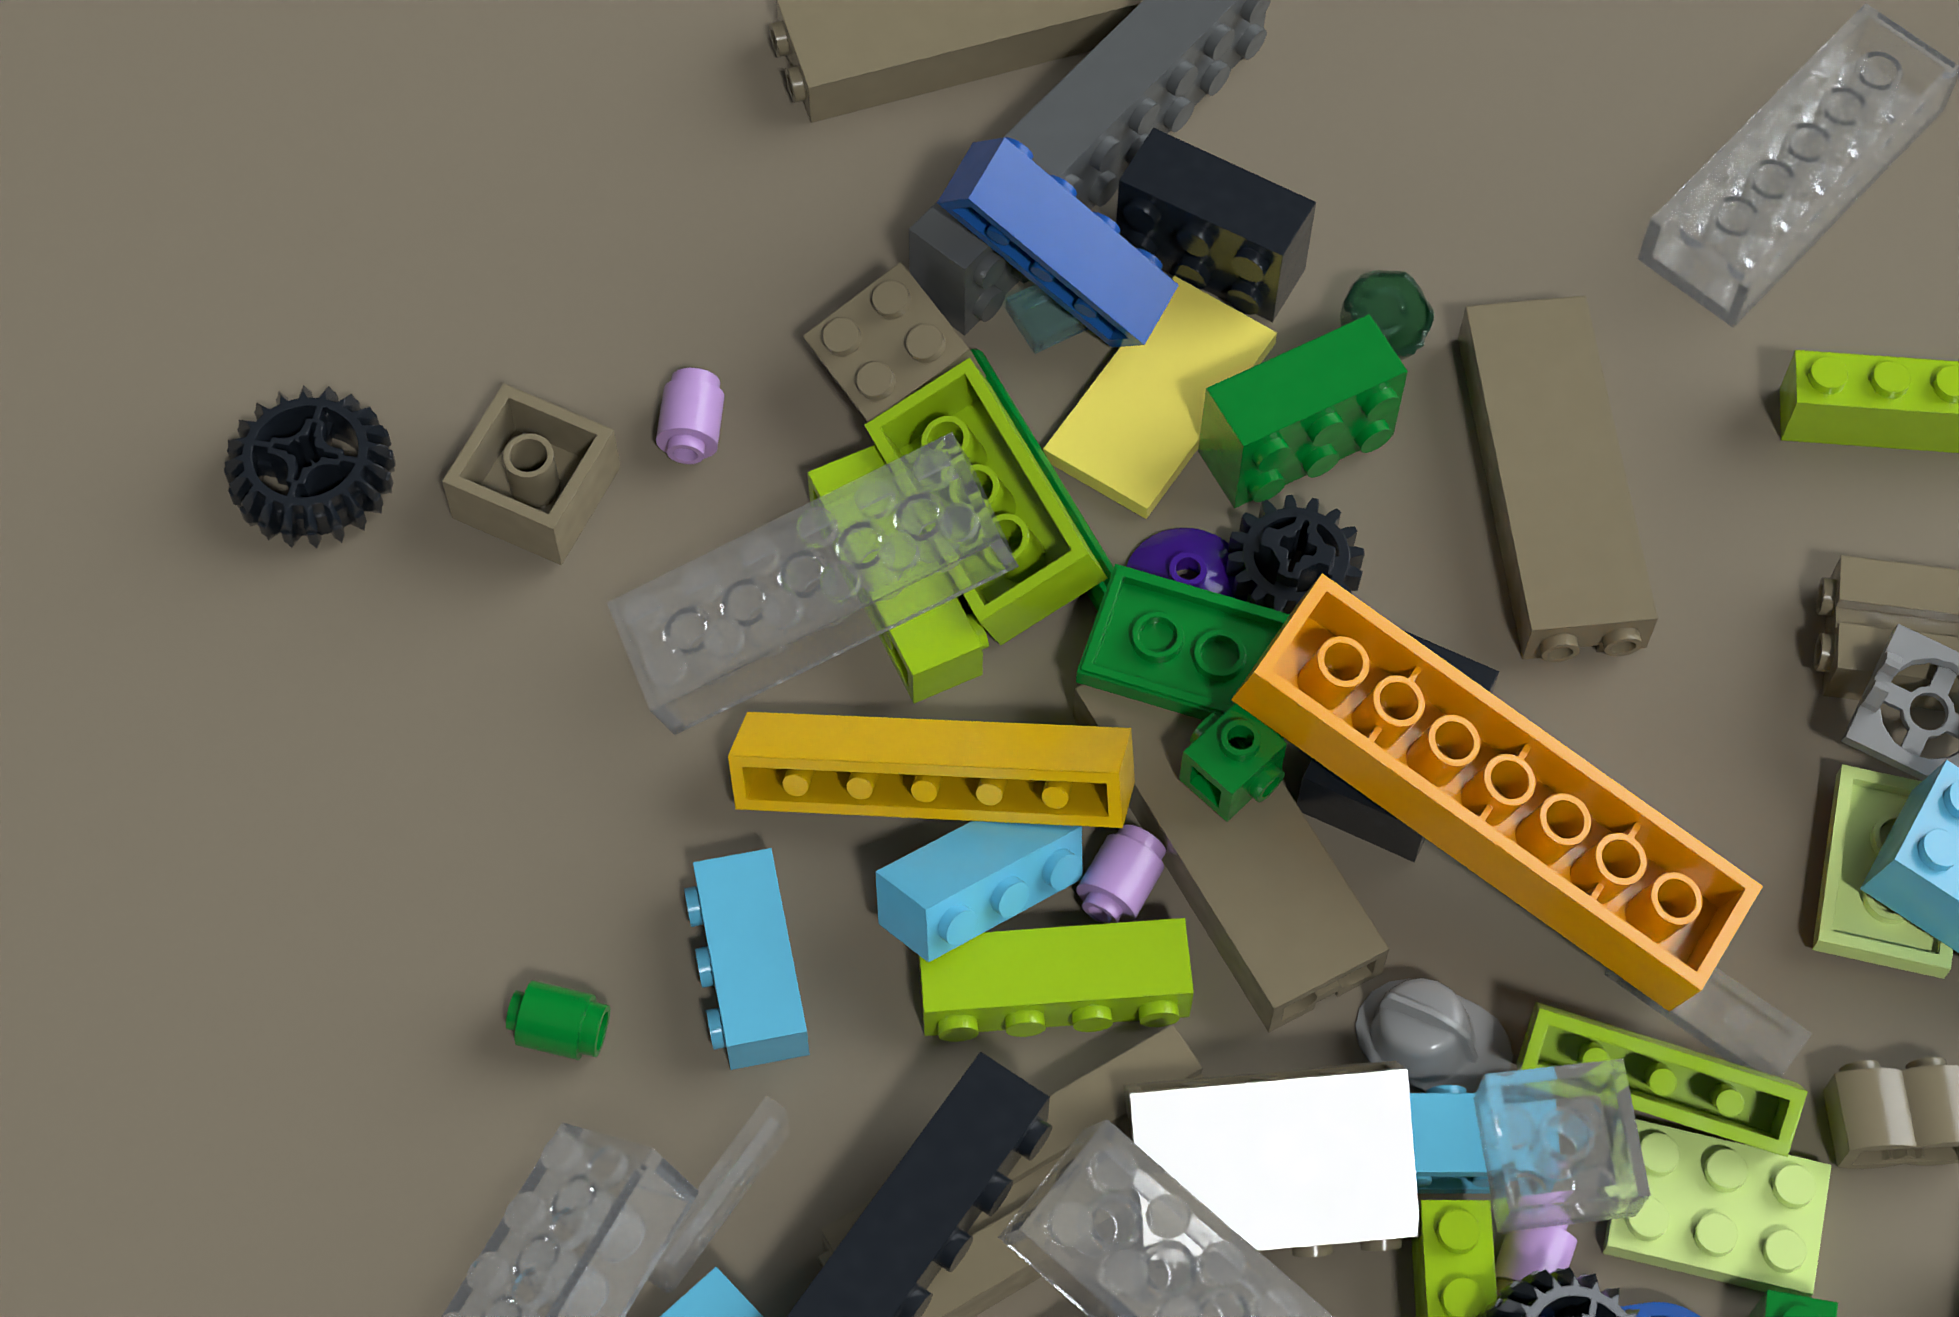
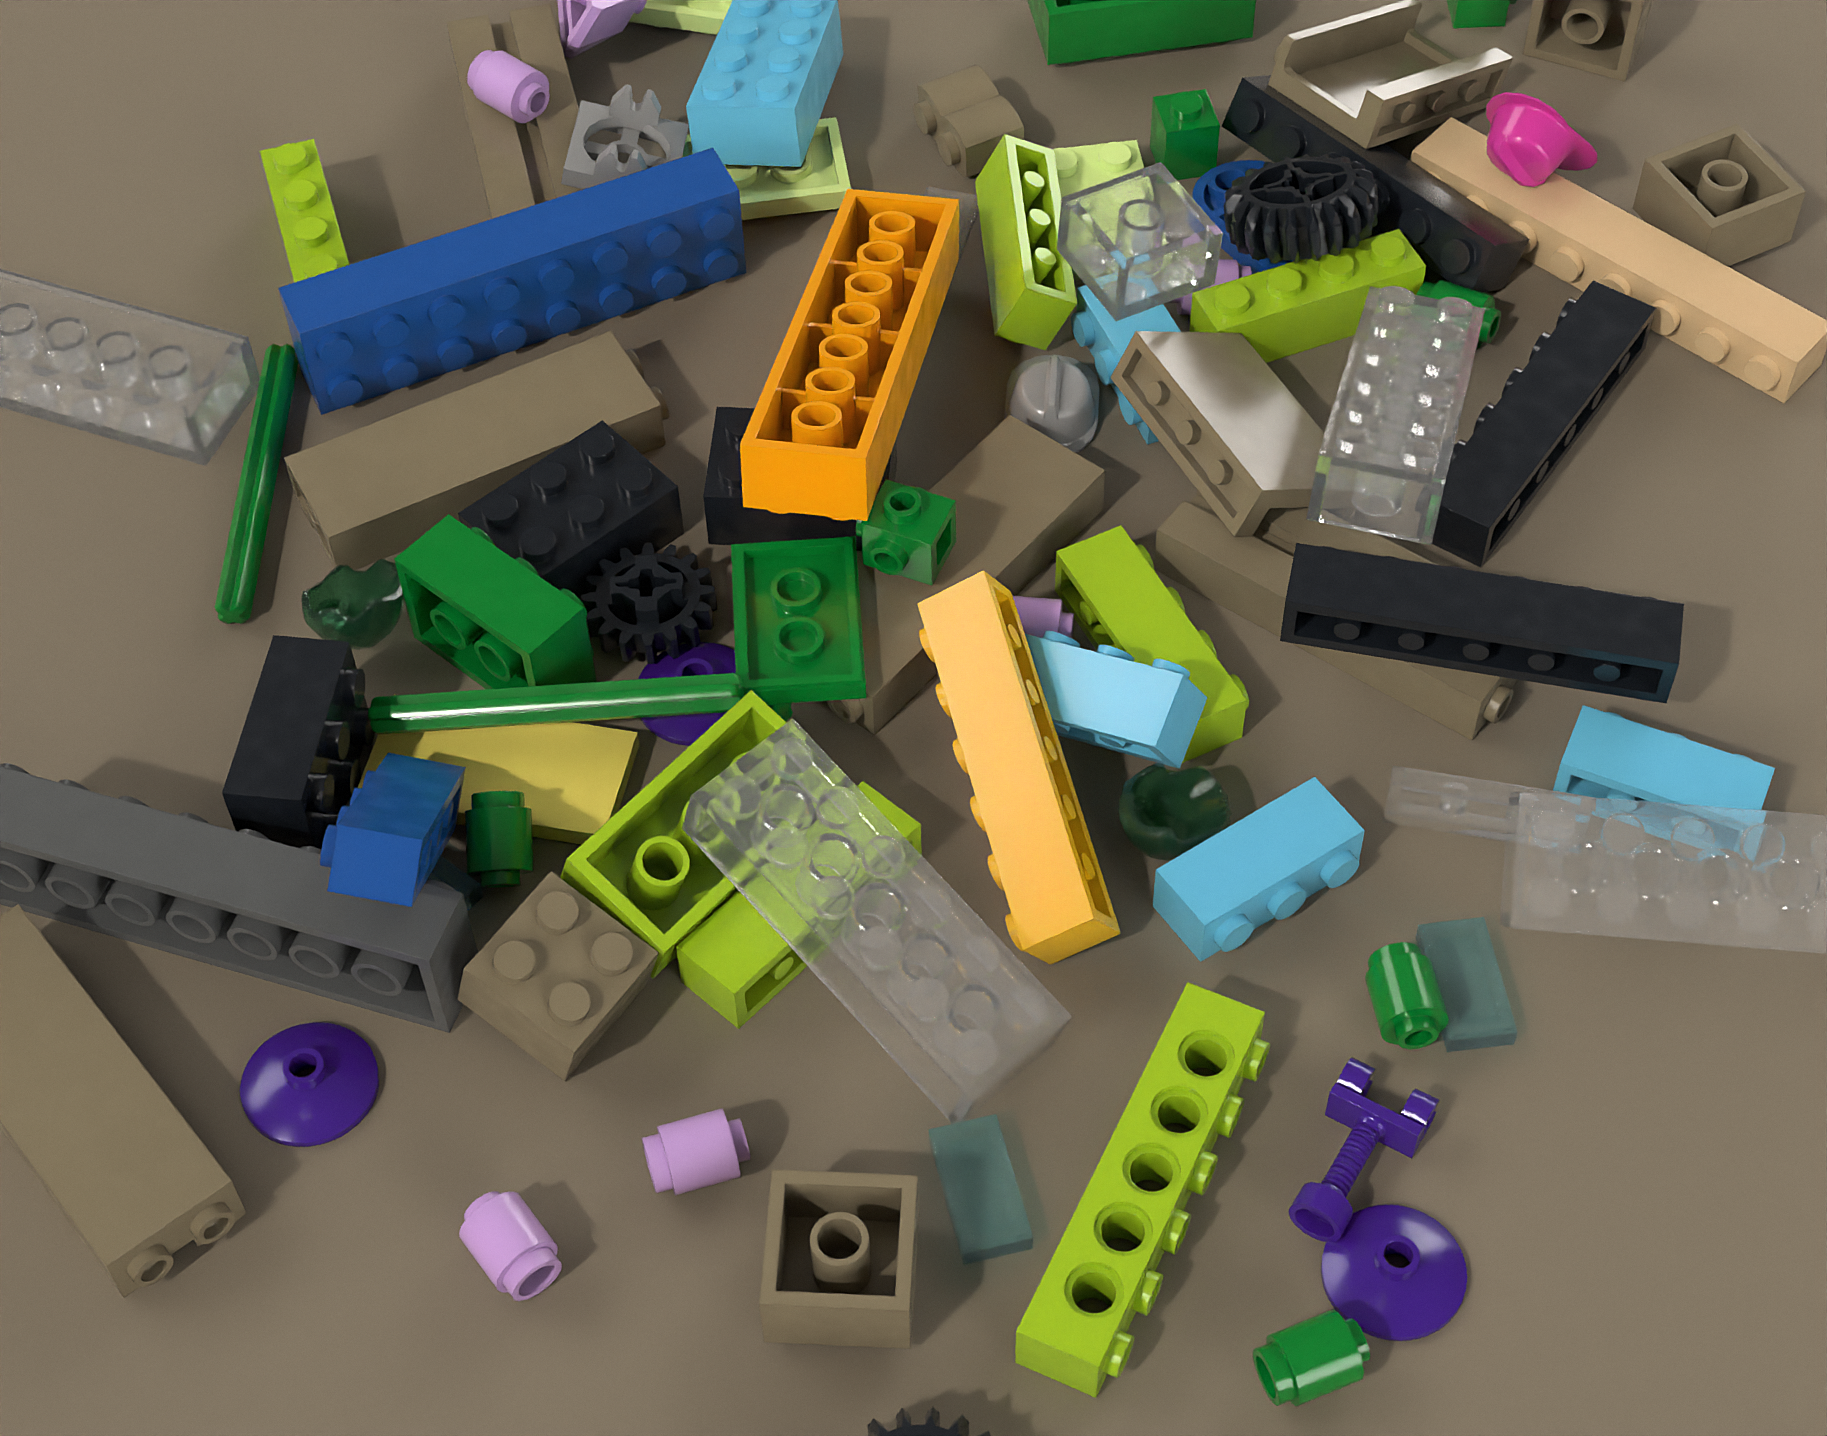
camera: 110 degrees left, 10 degrees down
none -> green axle [214,344,298,624]
none -> dark purple dish [240,1022,379,1147]
none -> blue brick [278,148,747,415]
none -> green axle [368,673,744,734]
none -> black brick [458,420,684,600]
none -> lavender brick [459,1191,562,1301]
none -> green brick [465,791,534,888]
none -> clear light blue tile [928,1114,1033,1265]
none -> lime brick [1015,982,1270,1398]
none -> clear green hair [1118,763,1232,861]
none -> green brick [1253,1309,1370,1406]
none -> dark purple bar [1289,1057,1440,1242]
none -> dark purple dish [1321,1205,1467,1341]
none -> clear light blue tile [1415,917,1517,1052]

